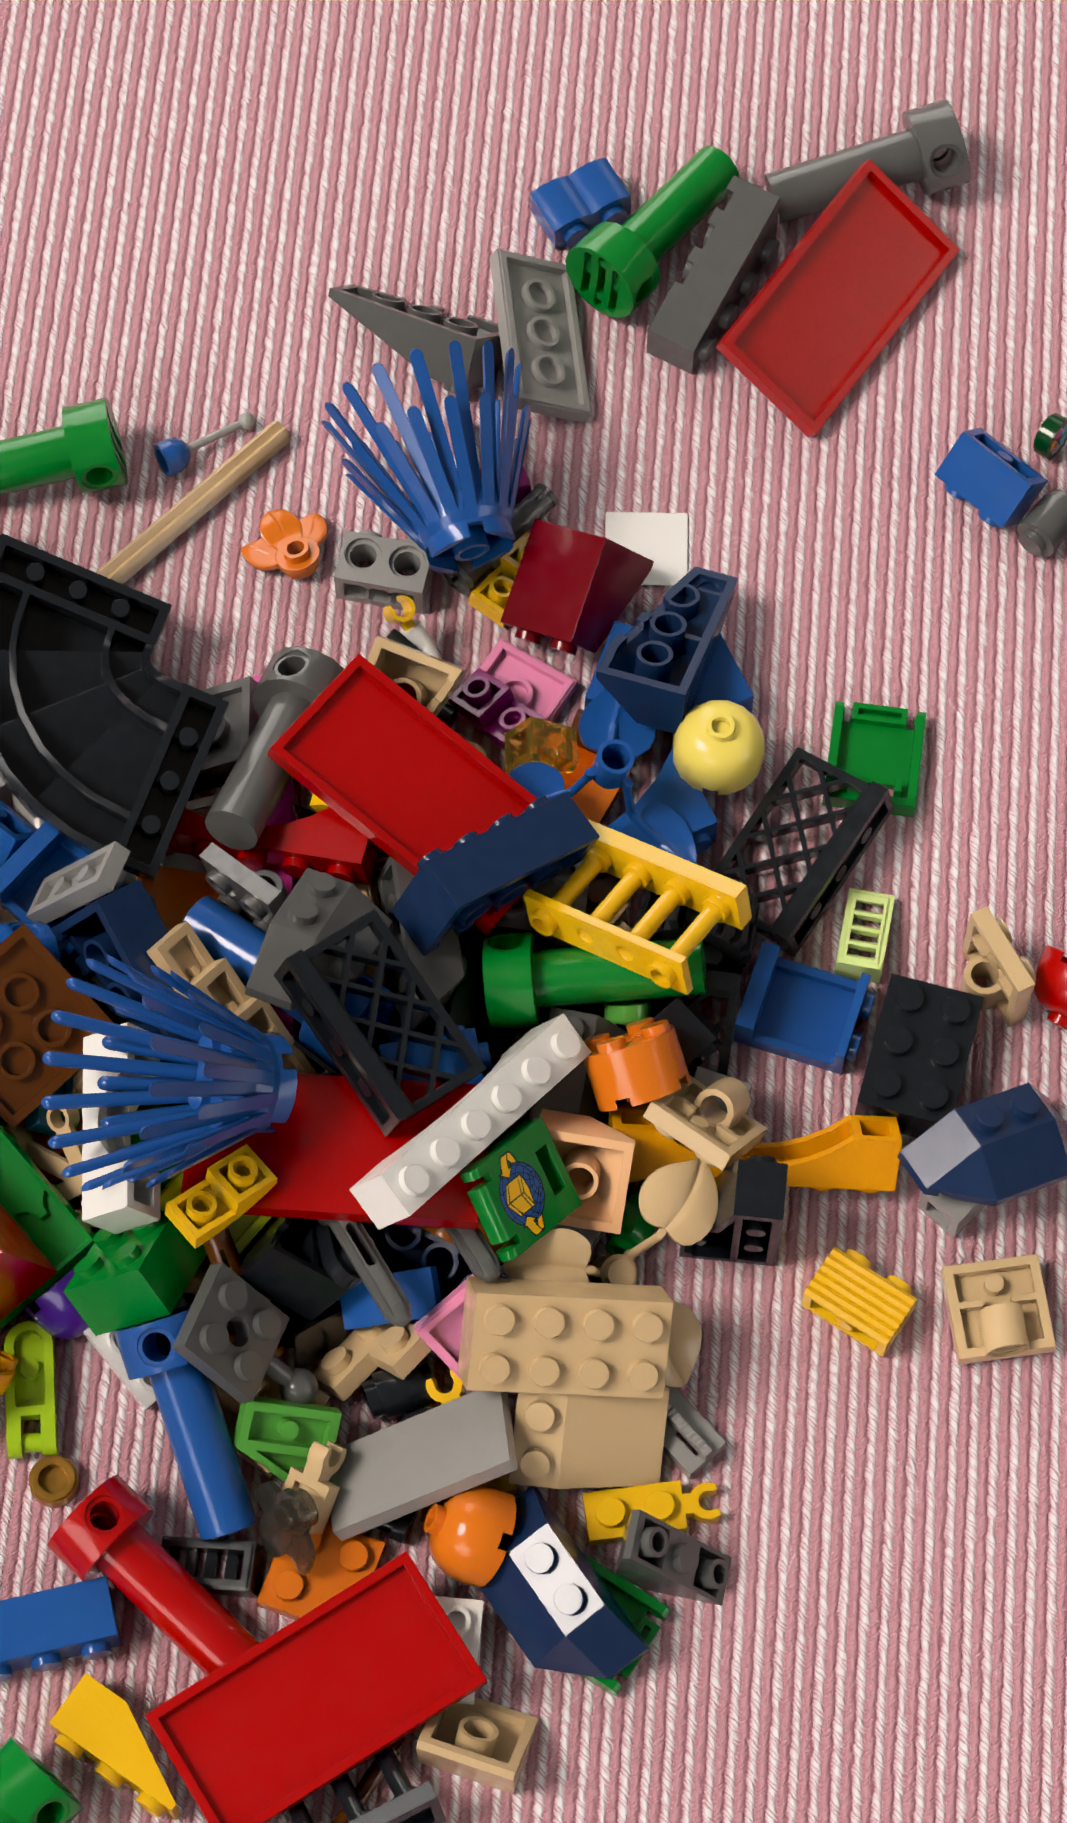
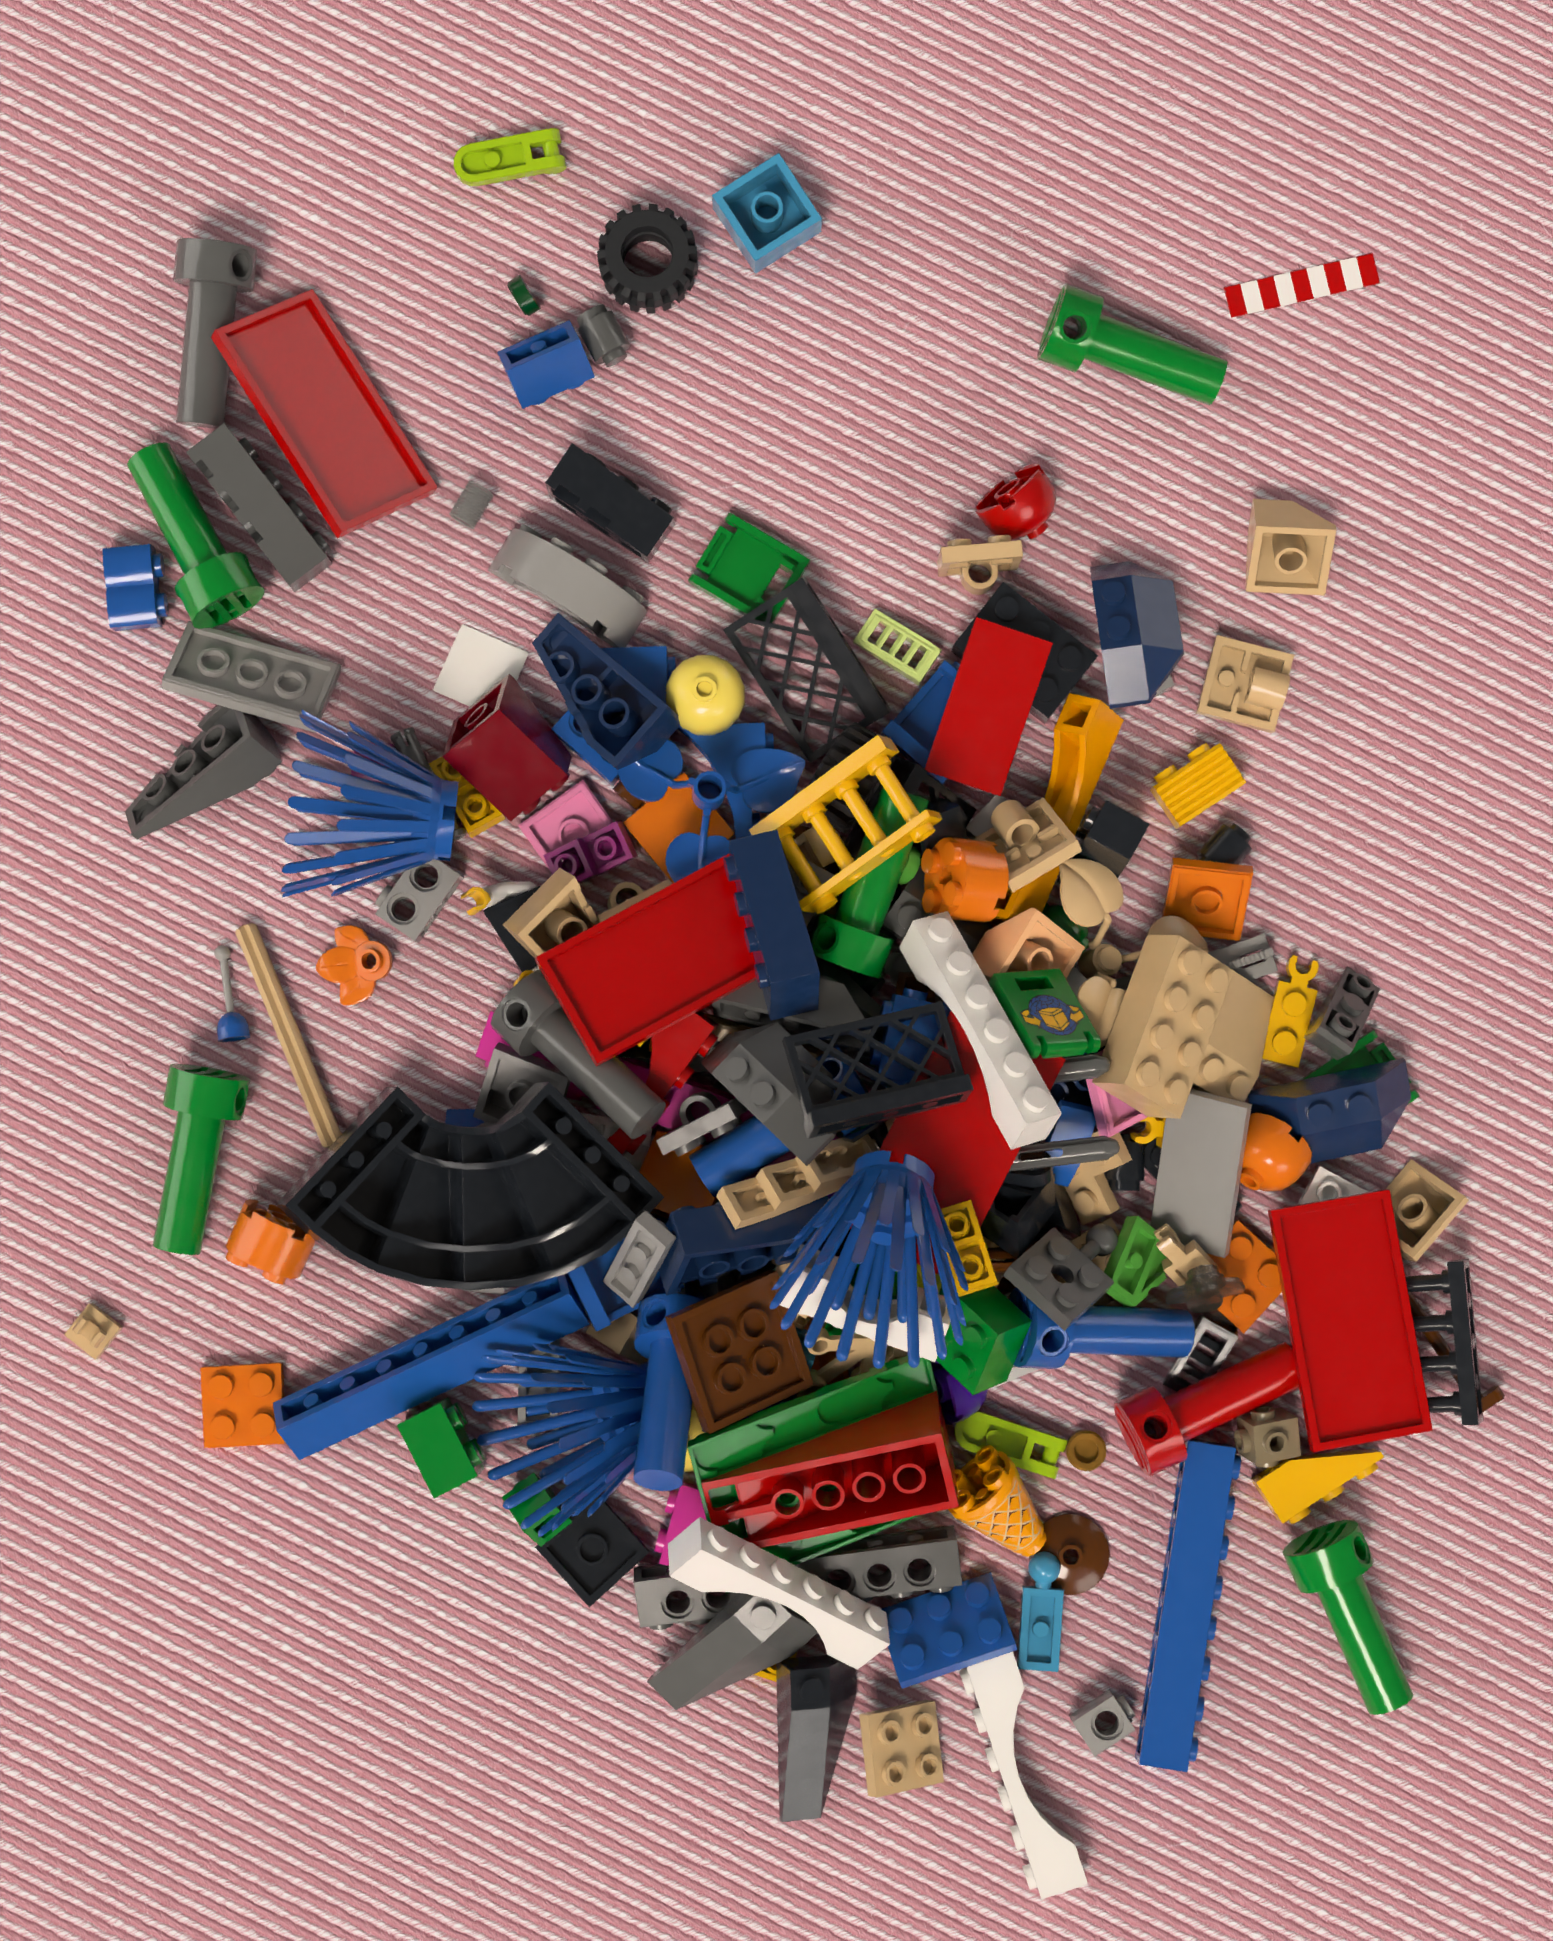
camera: 70 degrees left, 20 degrees up
clear yellow brick [504,716,579,774] -> none
none -> light grey piece [449,481,494,529]
none -> light grey brick [488,524,647,647]
none -> black wedge [545,443,675,564]
none -> red tile [925,617,1053,796]
none -> orange plate [1162,857,1253,941]
none -> black brick [1196,823,1252,865]
none -> dark tan brick [1234,1406,1301,1468]

